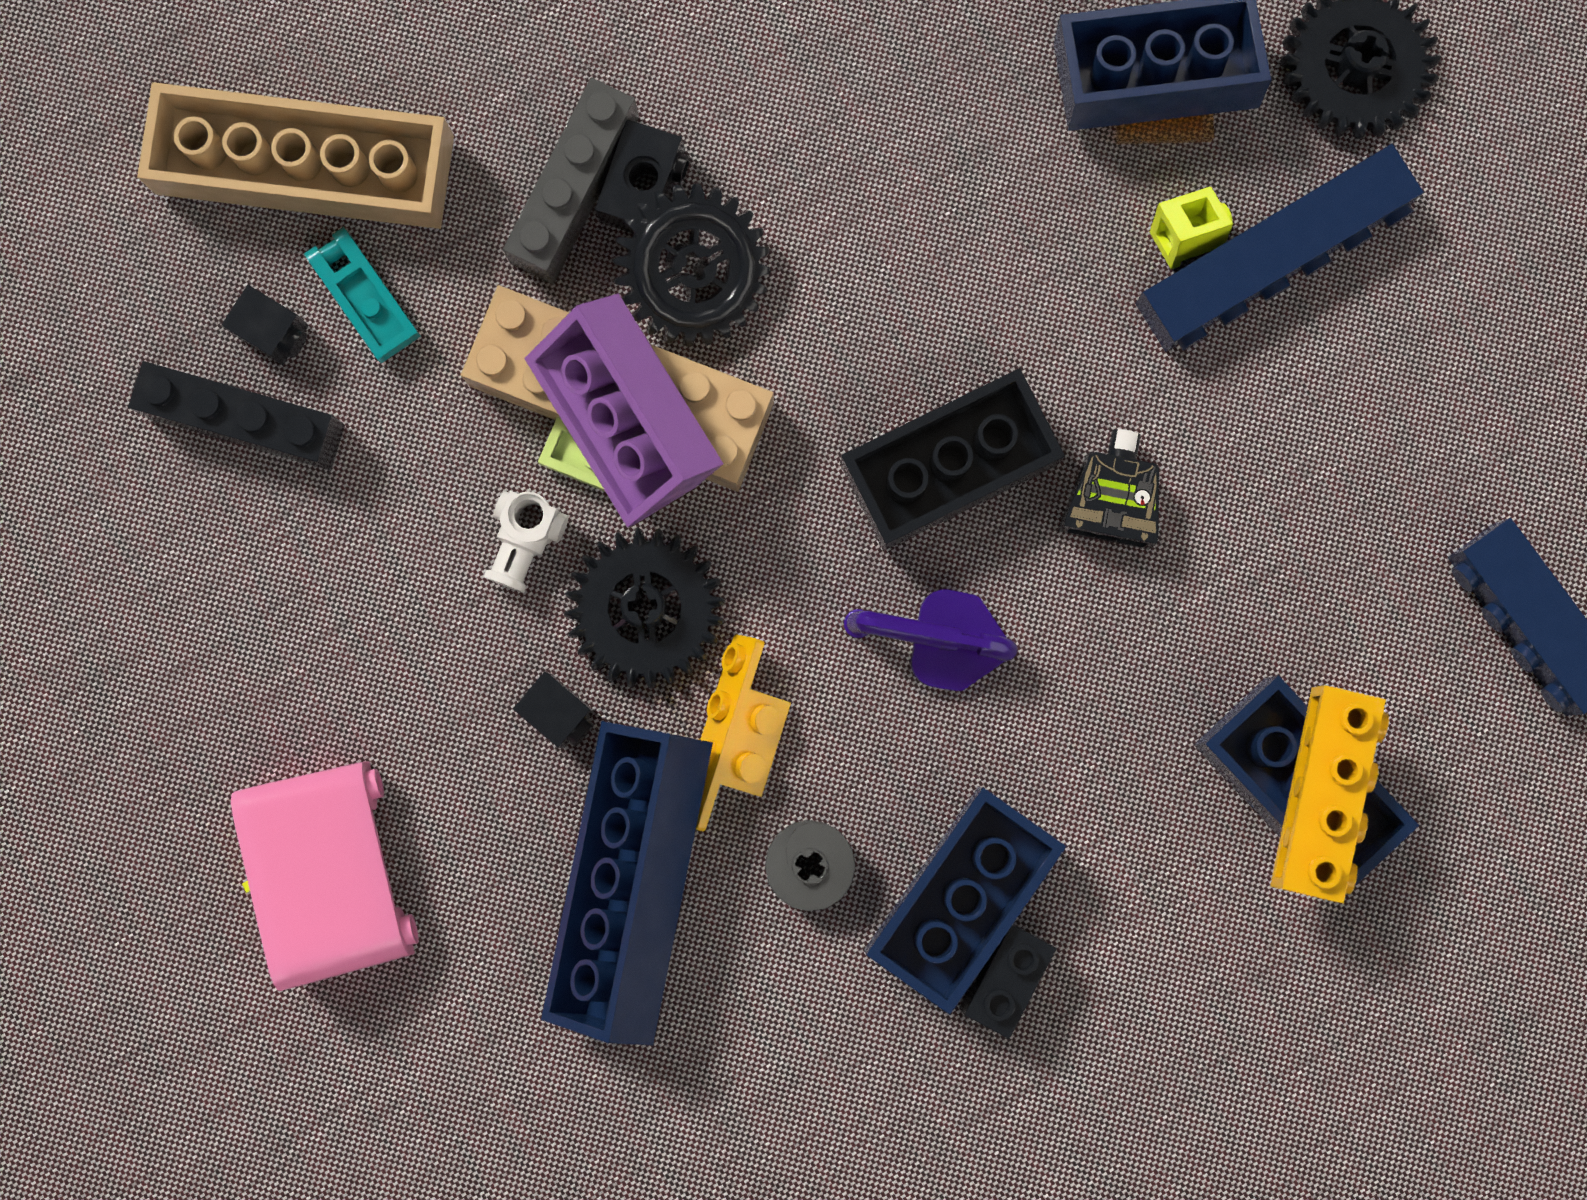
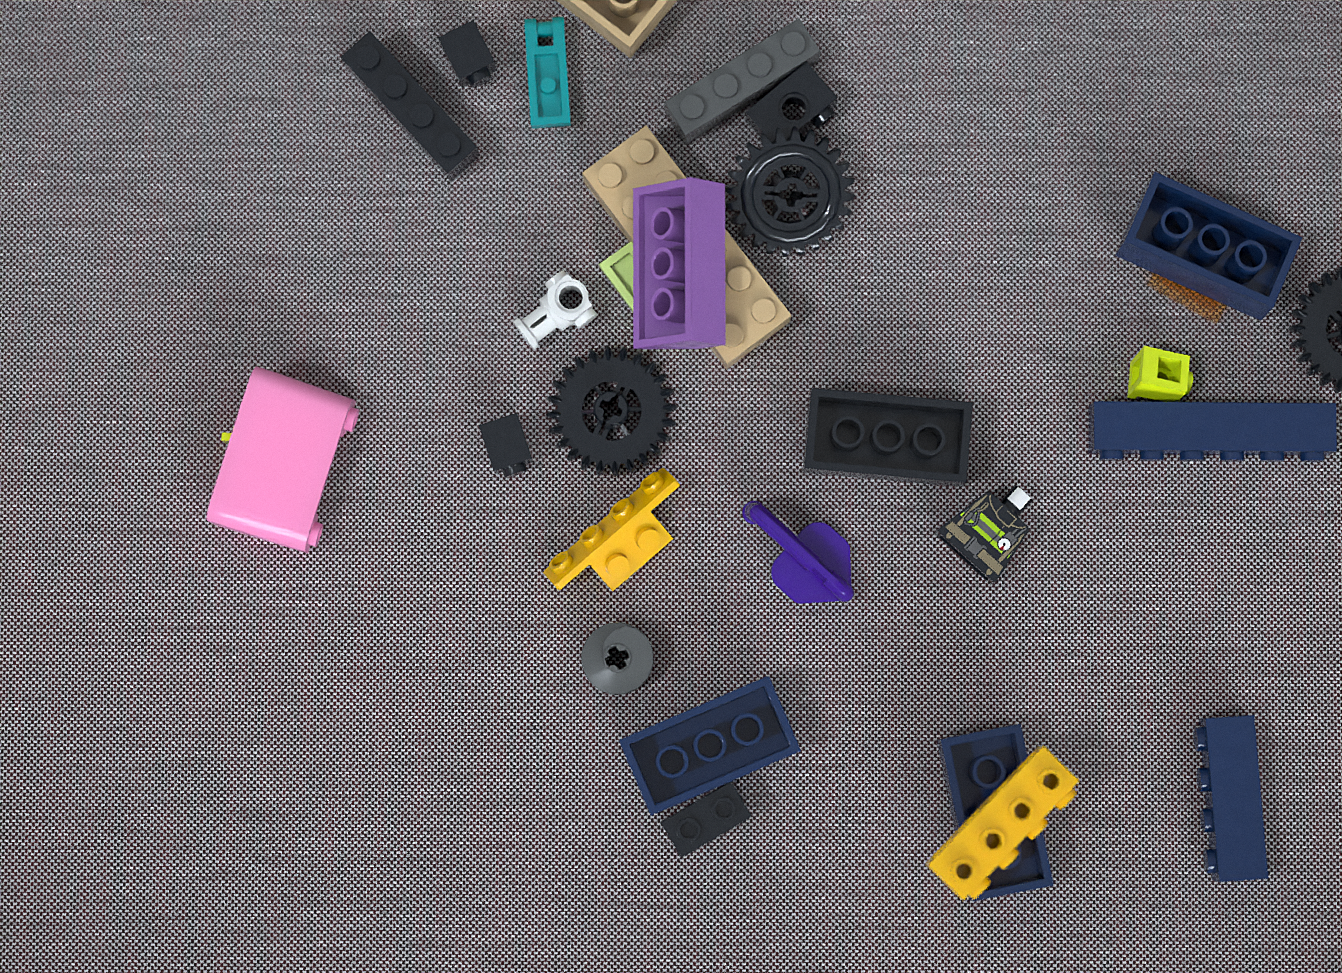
camera: 30 degrees right, 0 degrees up
dark blue brick [541,721,713,1045] -> none

